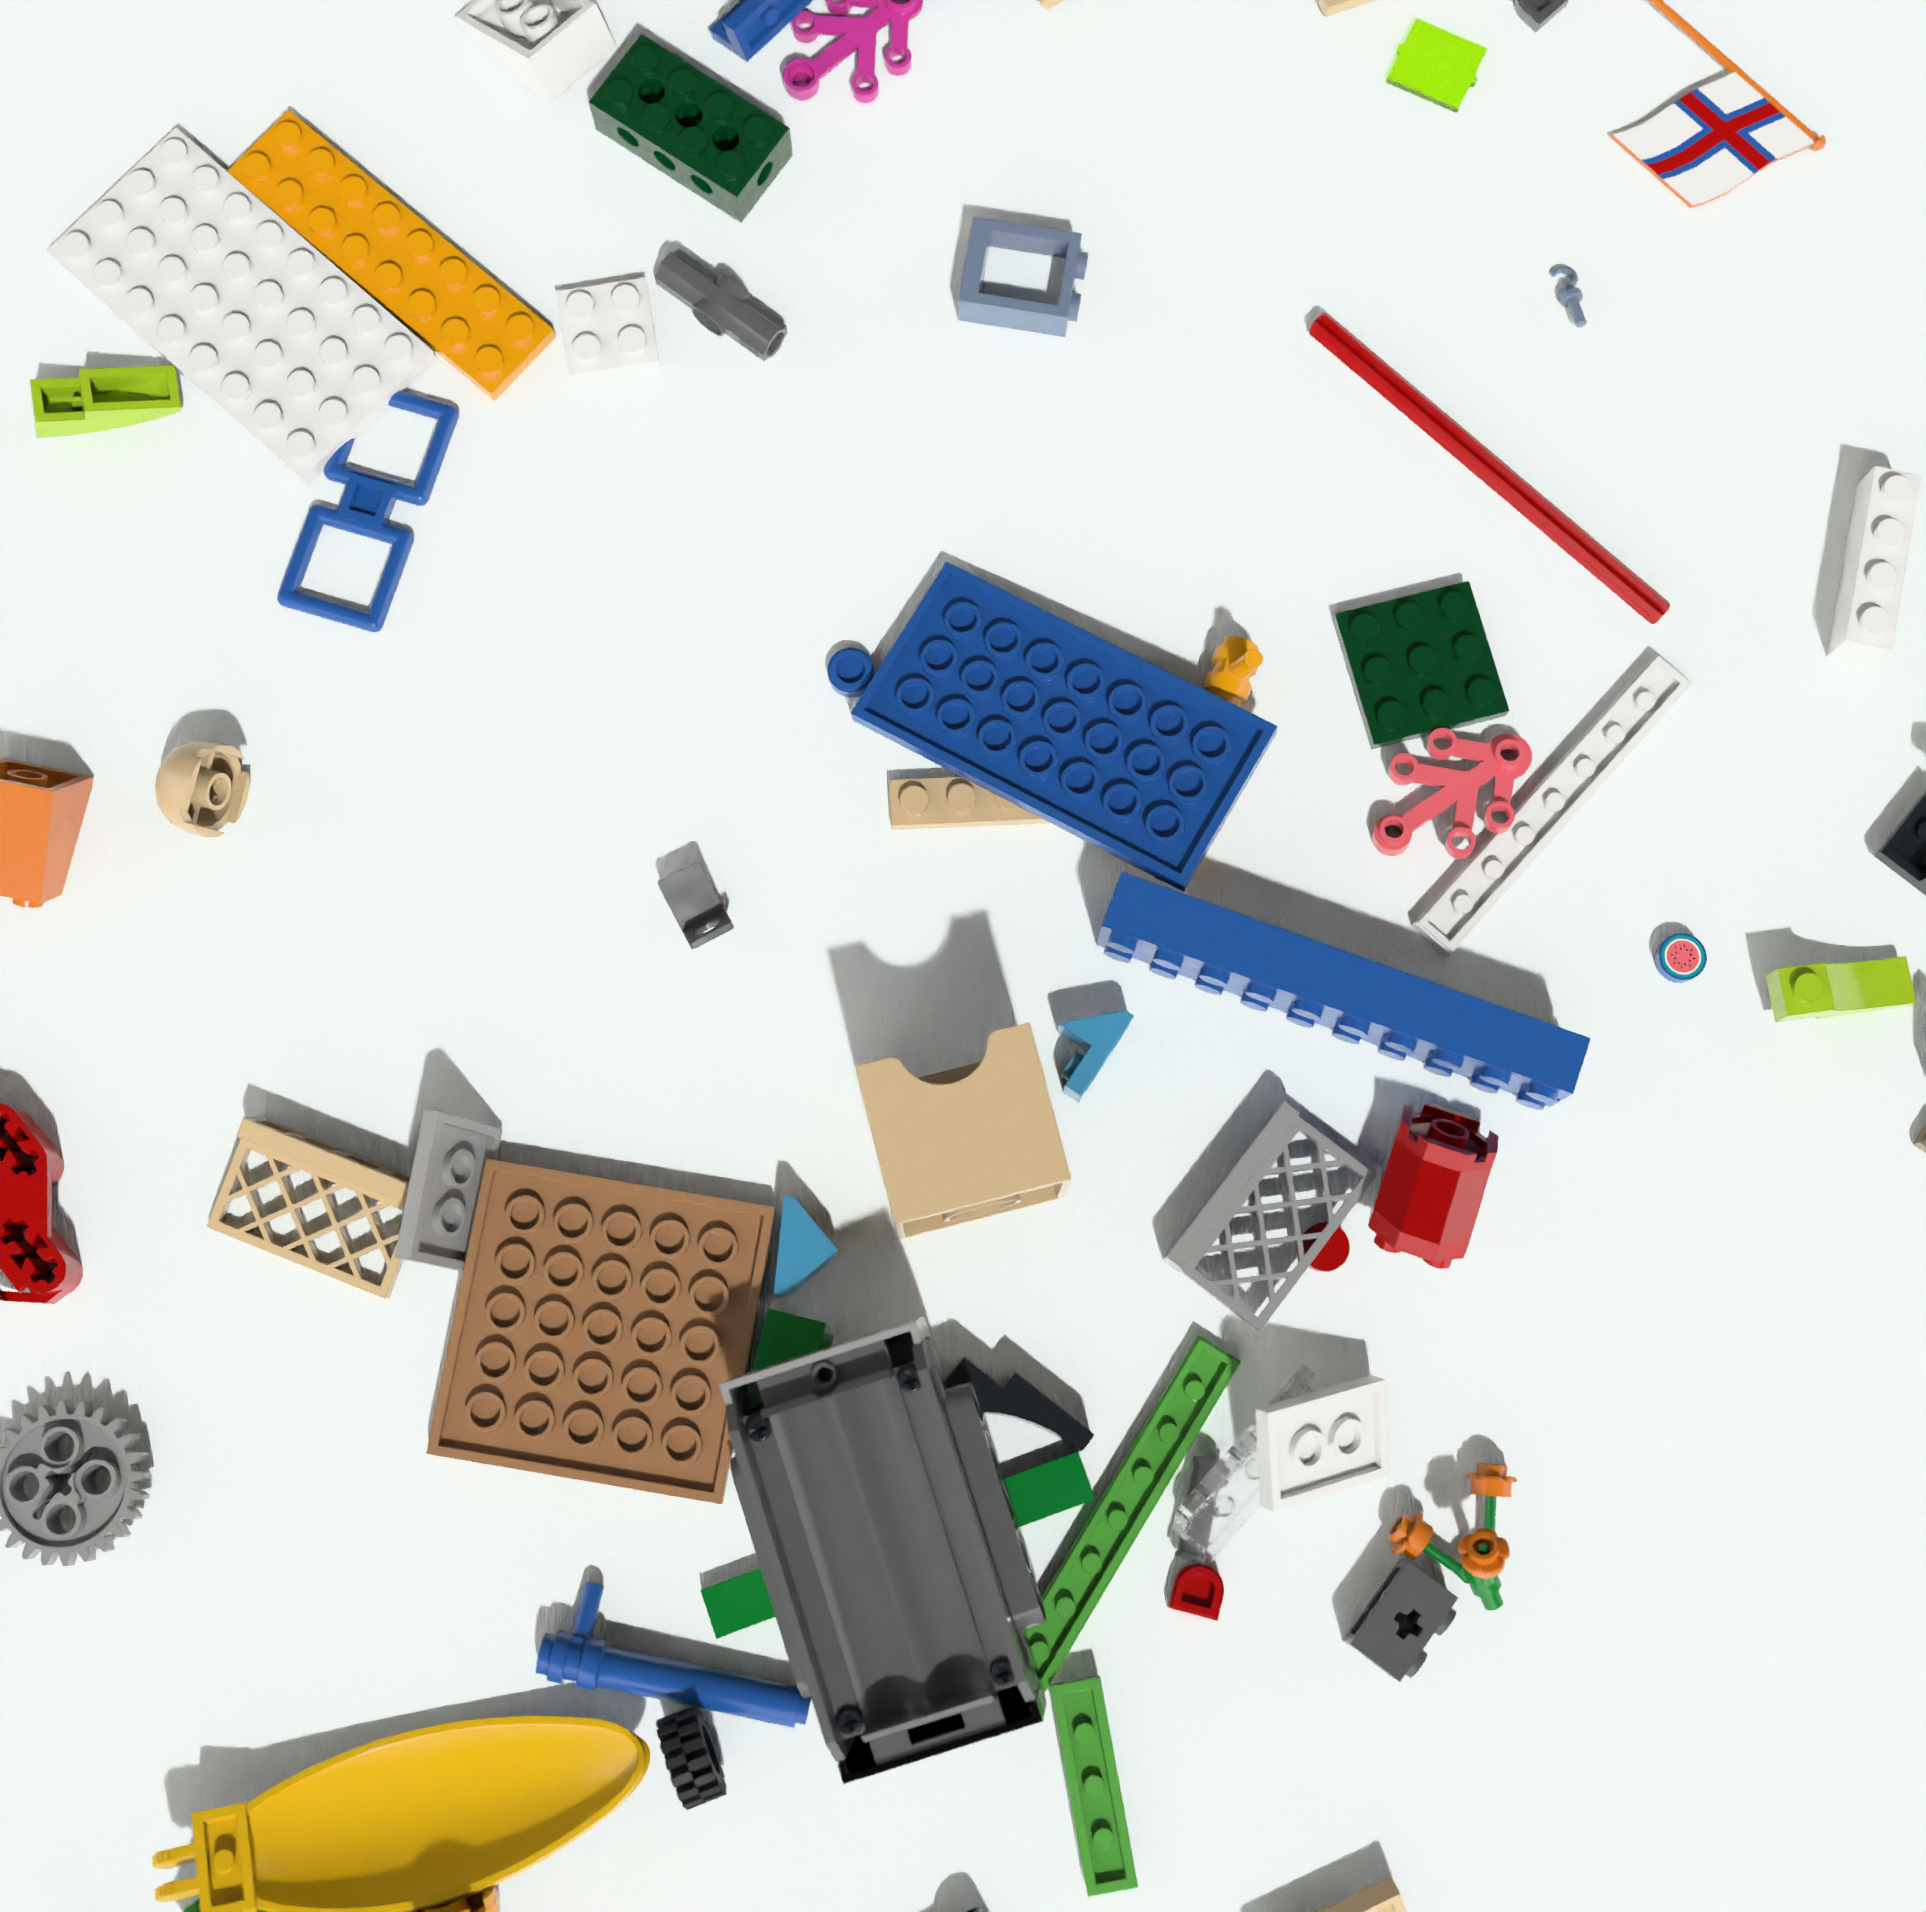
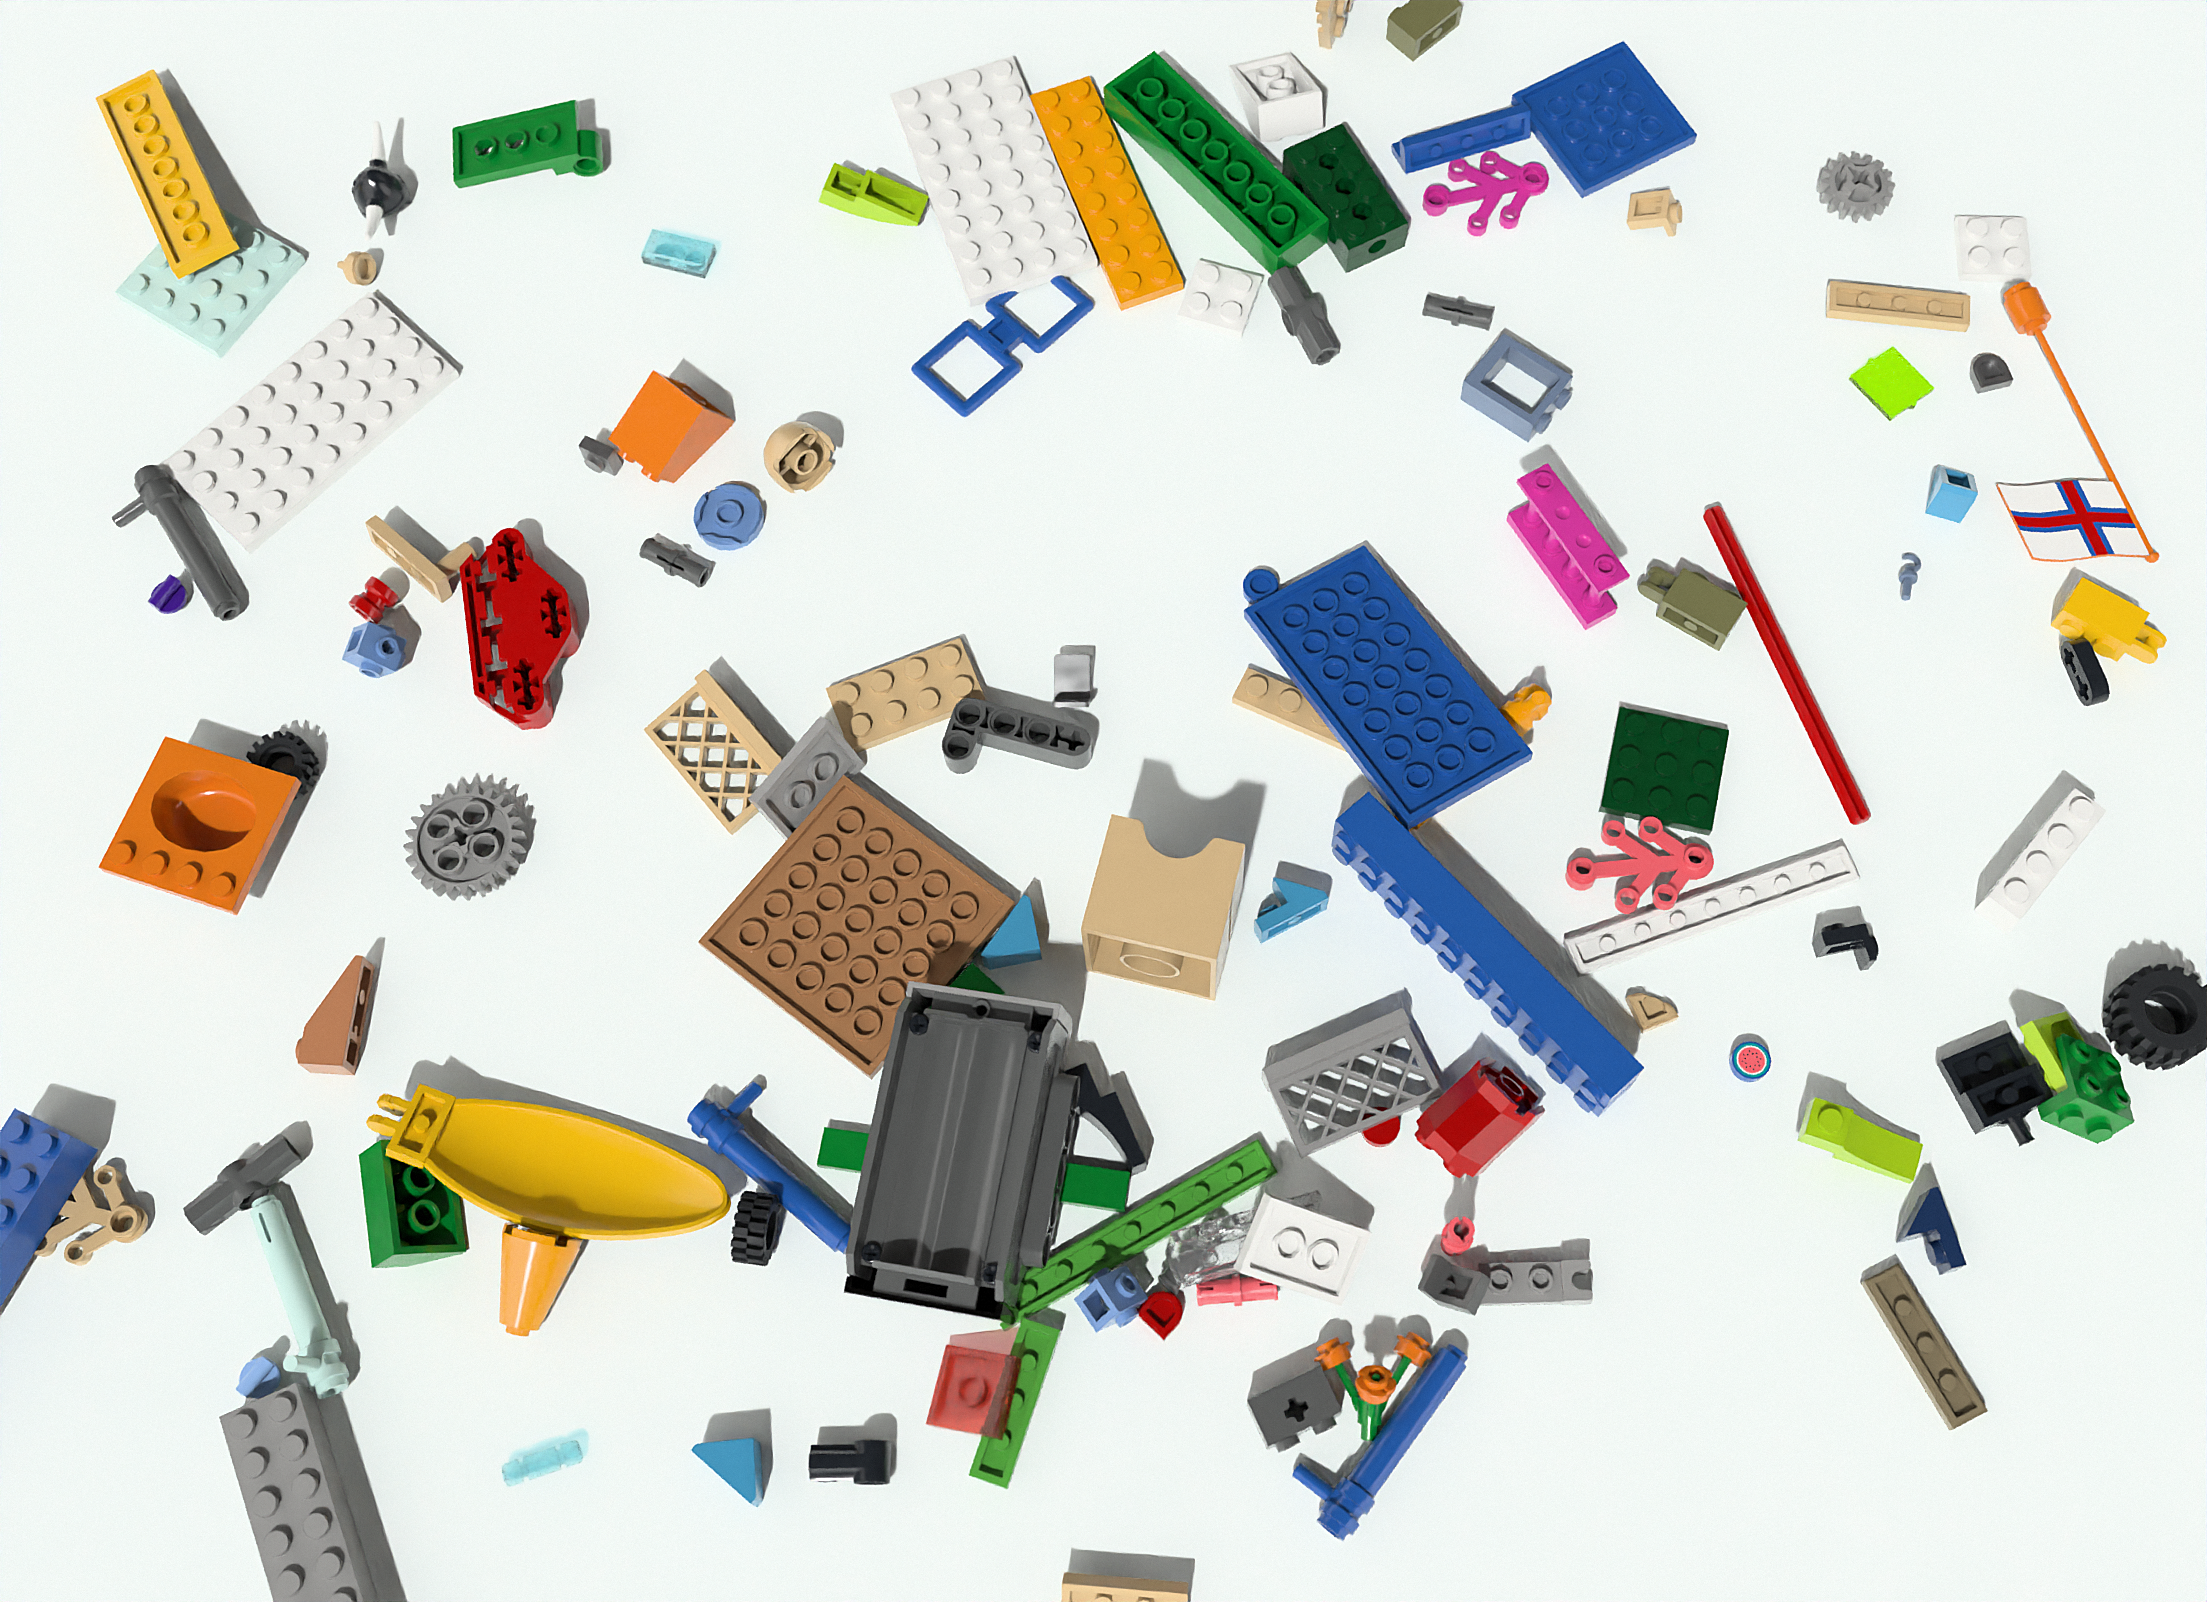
camera: 35 degrees right, 10 degrees down
none -> nougat slope [295,955,375,1076]
none -> dark grey pin [639,537,711,588]
none -> medium blue tile [693,484,764,551]
none -> tan plate [825,638,986,753]
none -> clear red tile [925,1344,1022,1440]
none -> dark grey beam [942,698,1092,774]
none -> medium blue brick [1074,1265,1148,1333]
none -> green brick [1103,51,1329,276]
none -> coral pin [1196,1274,1278,1307]
none -> blue cylinder [1292,1343,1468,1542]
none -> dark grey bracket [1418,1254,1491,1316]
none -> dark grey pin [1422,294,1494,331]
none -> coral pin [1440,1216,1475,1256]
none -> light grey plate [1478,1259,1593,1306]
none -> dark pink fence [1506,463,1630,630]
none -> tan tile [1625,993,1679,1033]
none -> olive brick [1638,566,1748,651]
none -> black bracket [1812,923,1879,971]
none -> slope [1925,465,1978,523]
none -> yellow brick [2050,577,2167,664]
none -> black beam [2060,638,2110,706]

